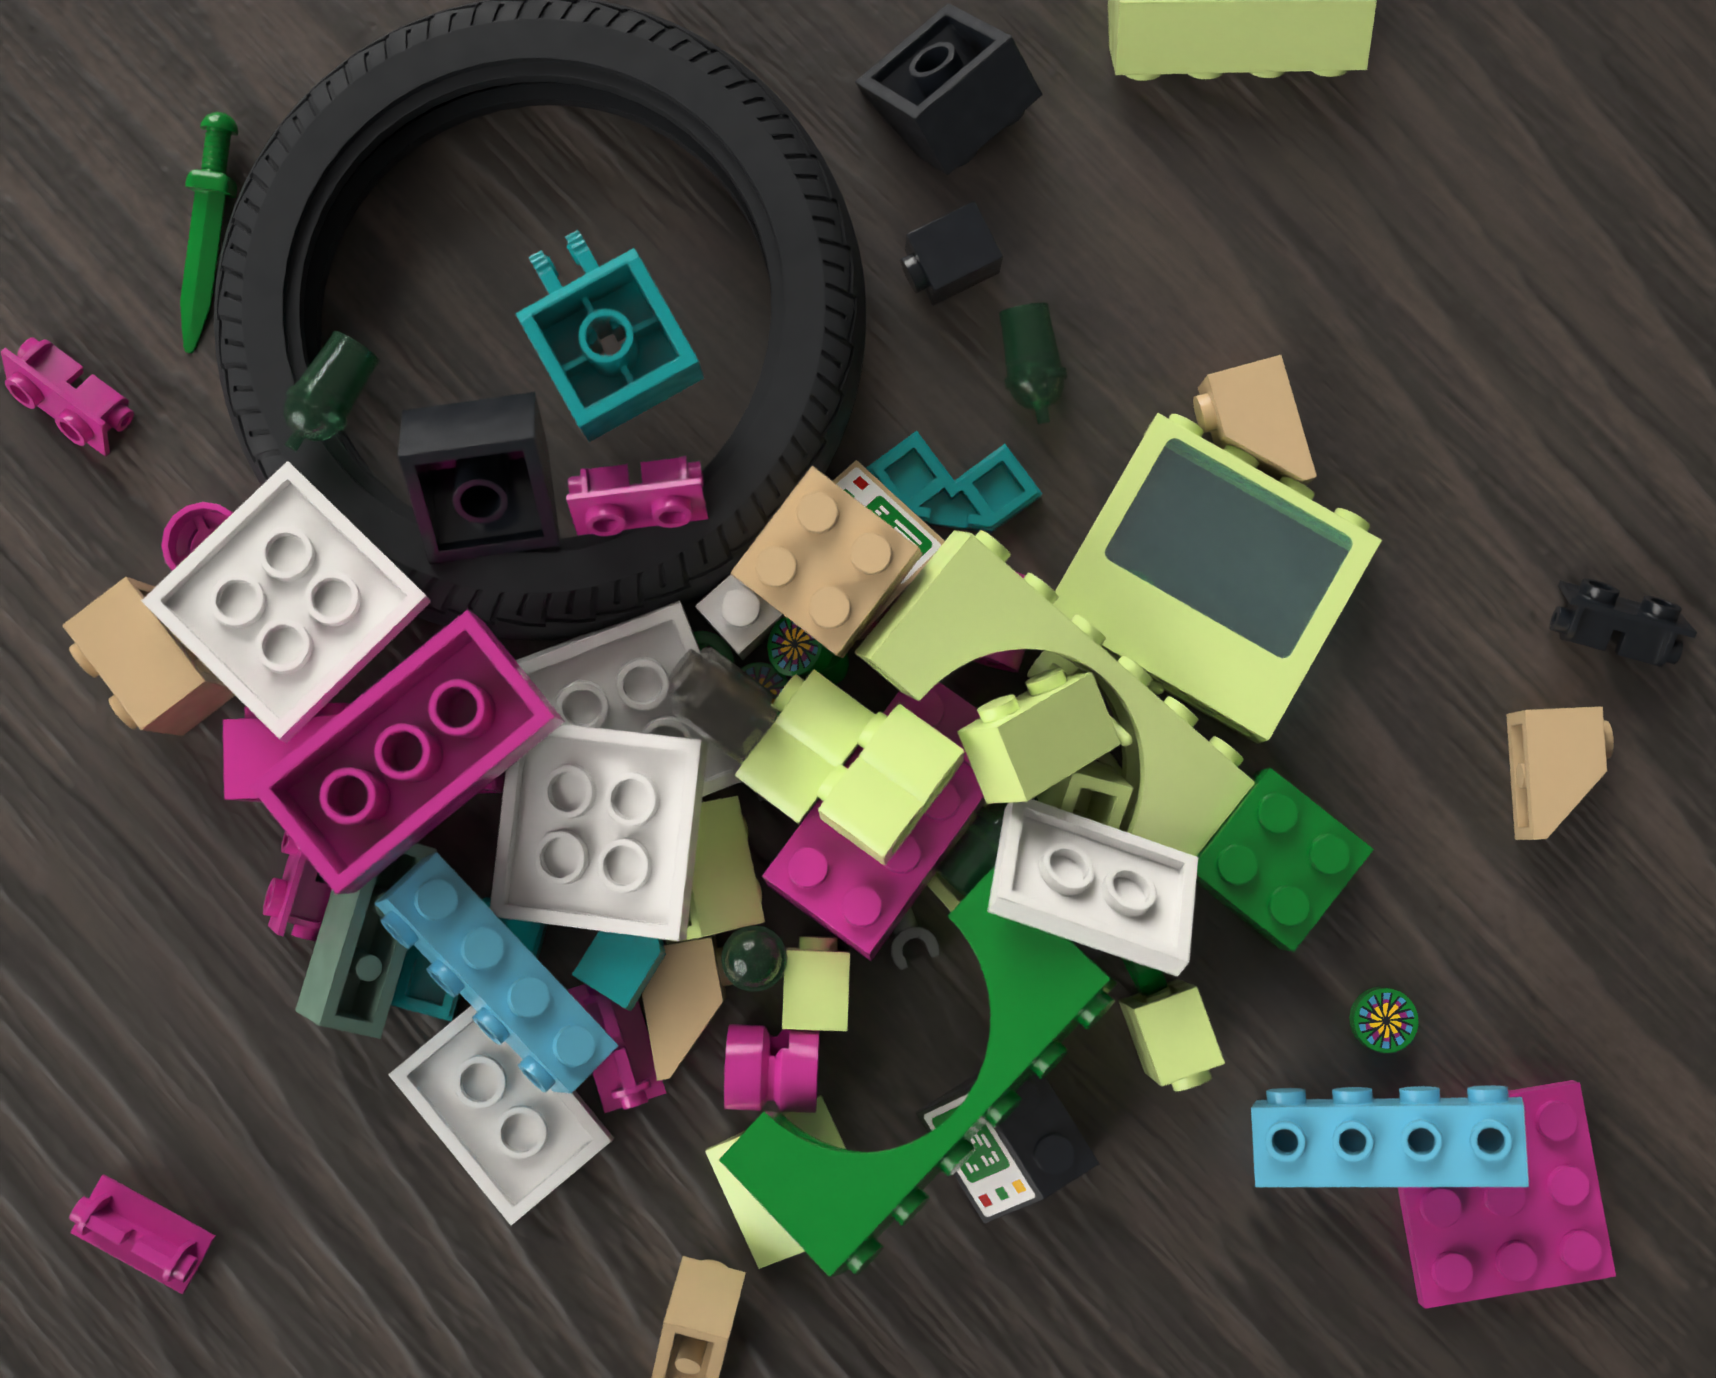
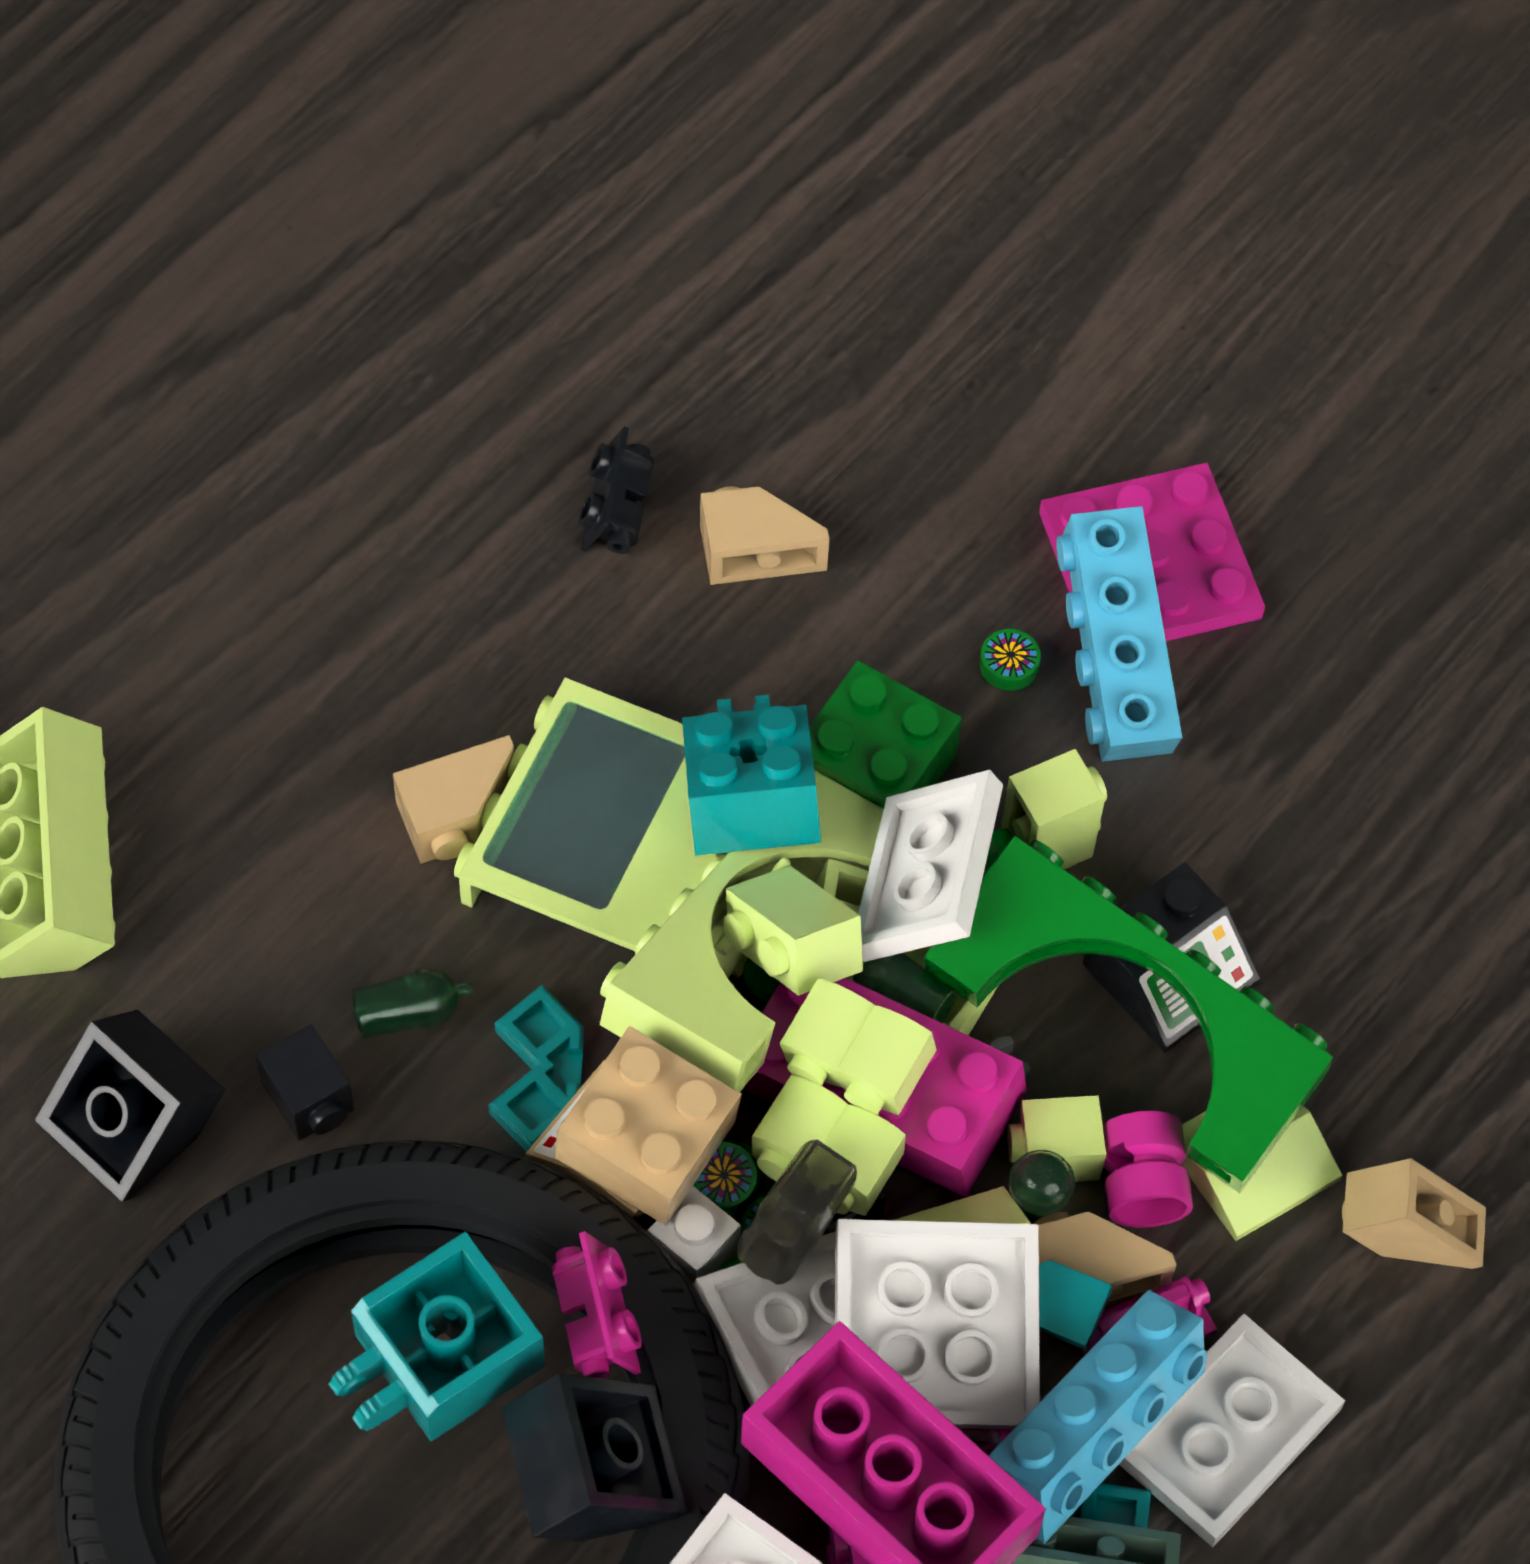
camera: 100 degrees left, 25 degrees down
none -> teal hinge [682,695,821,856]

